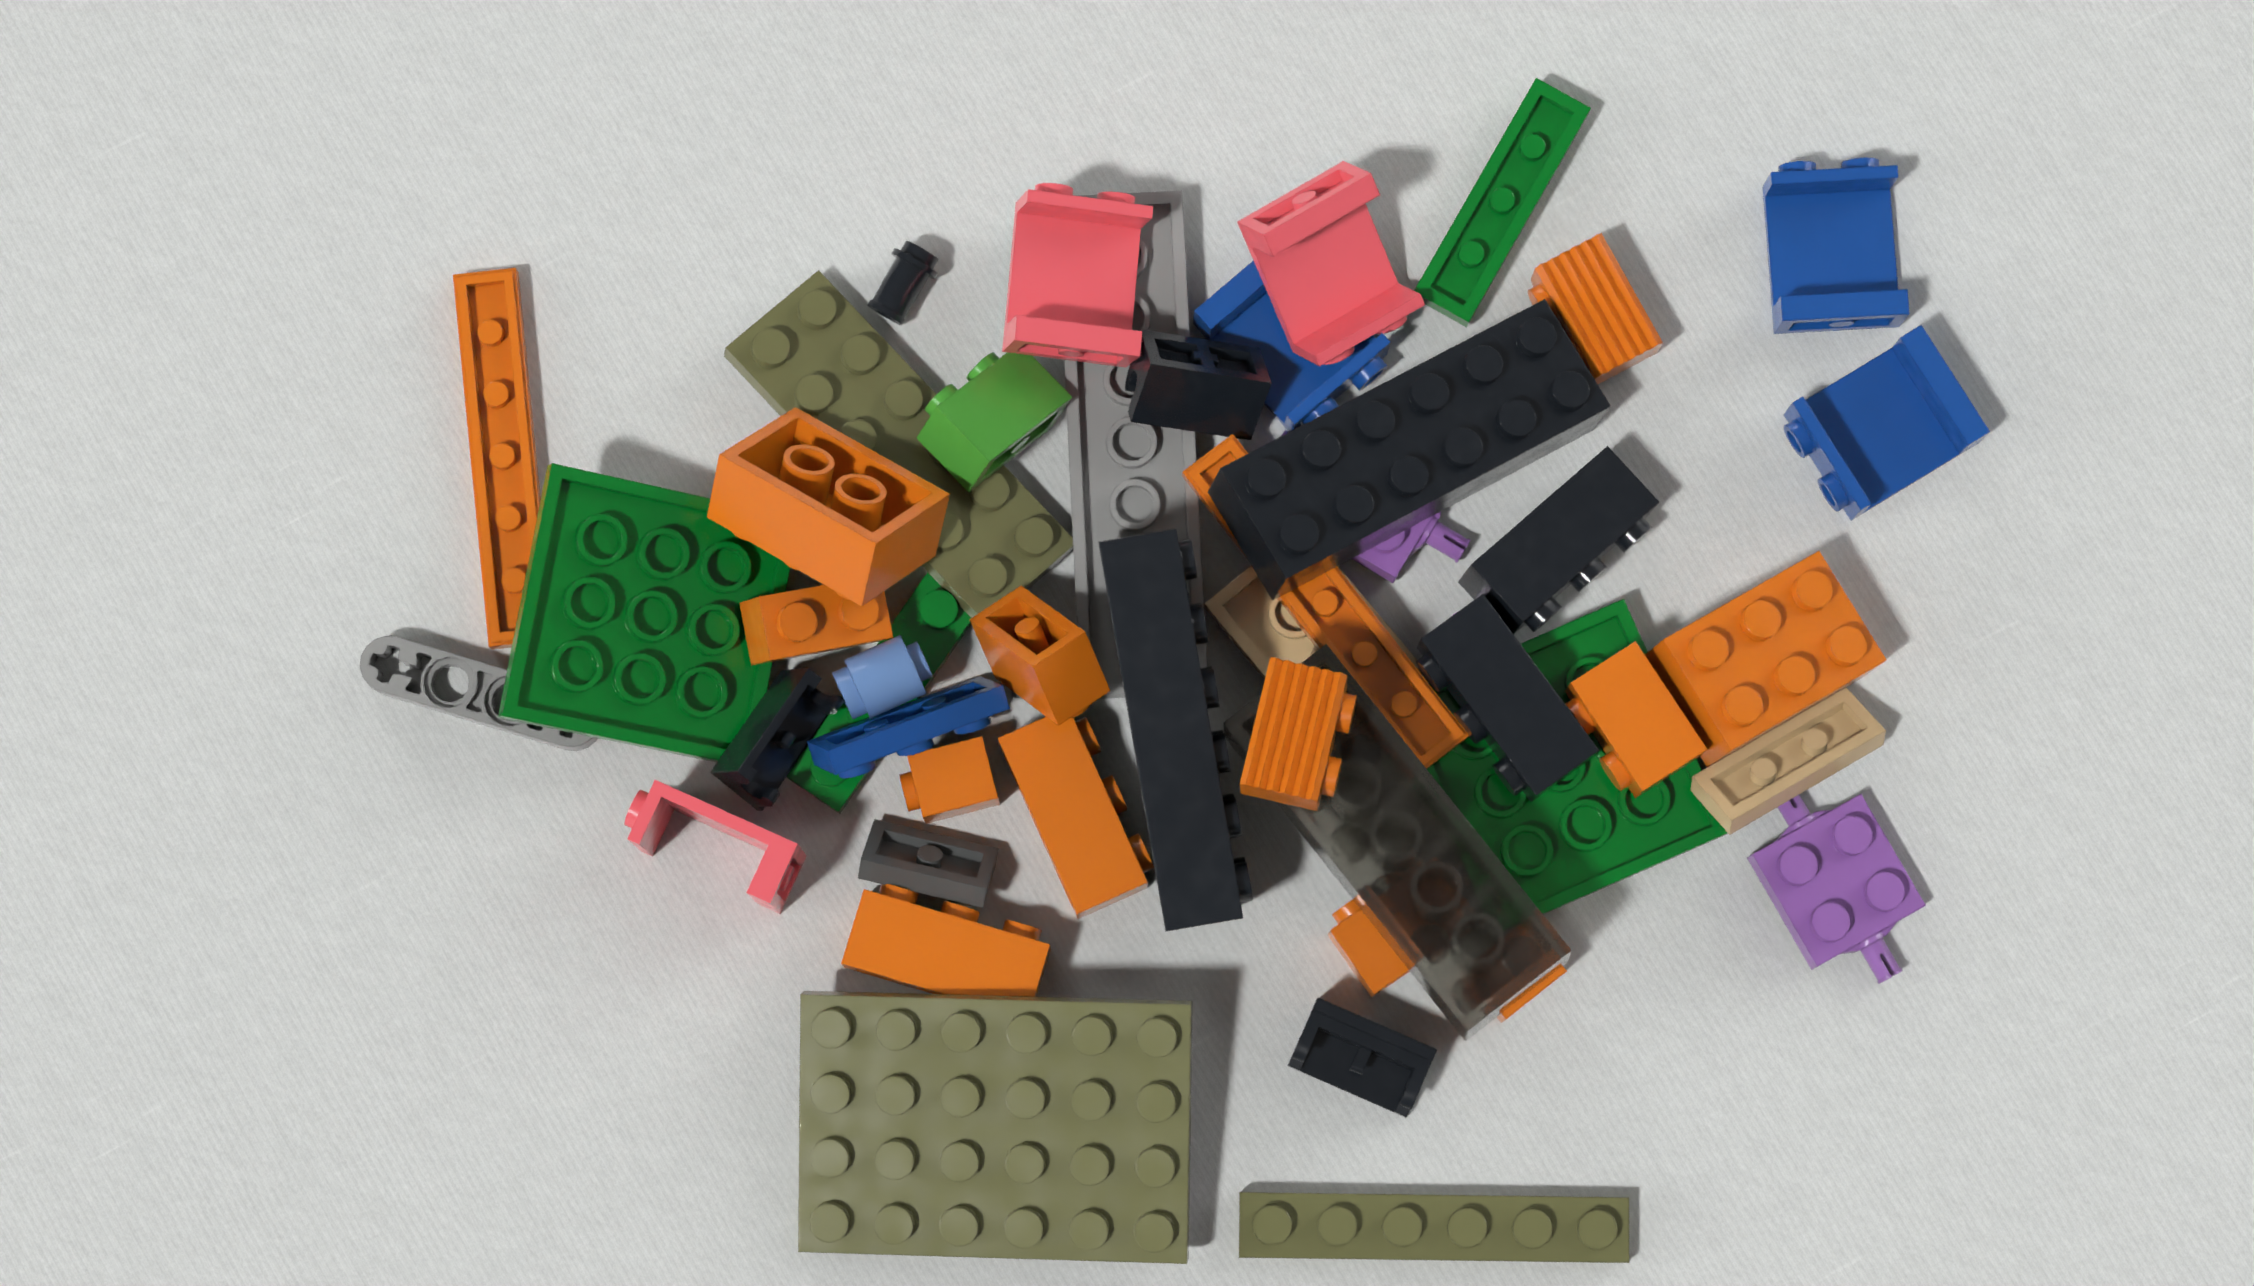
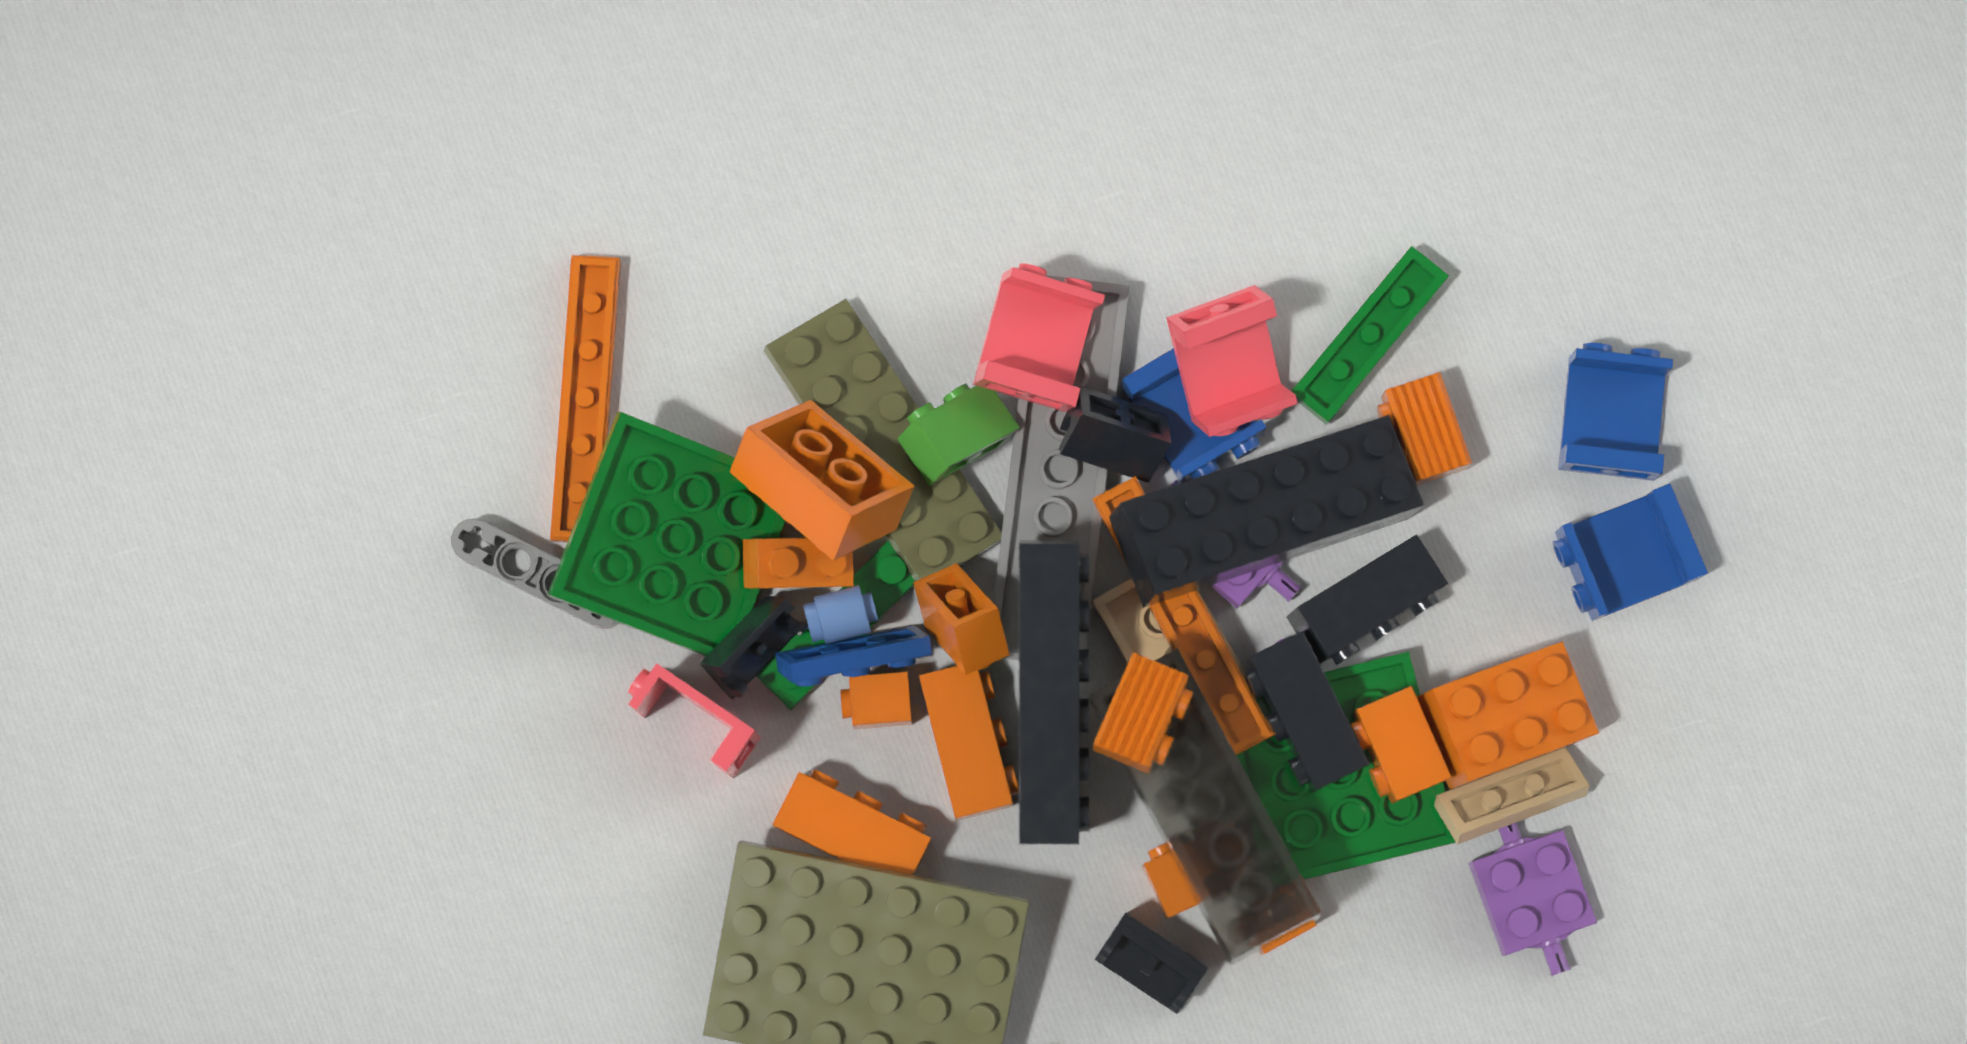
camera: 10 degrees right, 0 degrees up
dark grey plate [858,819,999,908] -> none
black pin [867,240,939,325] -> none

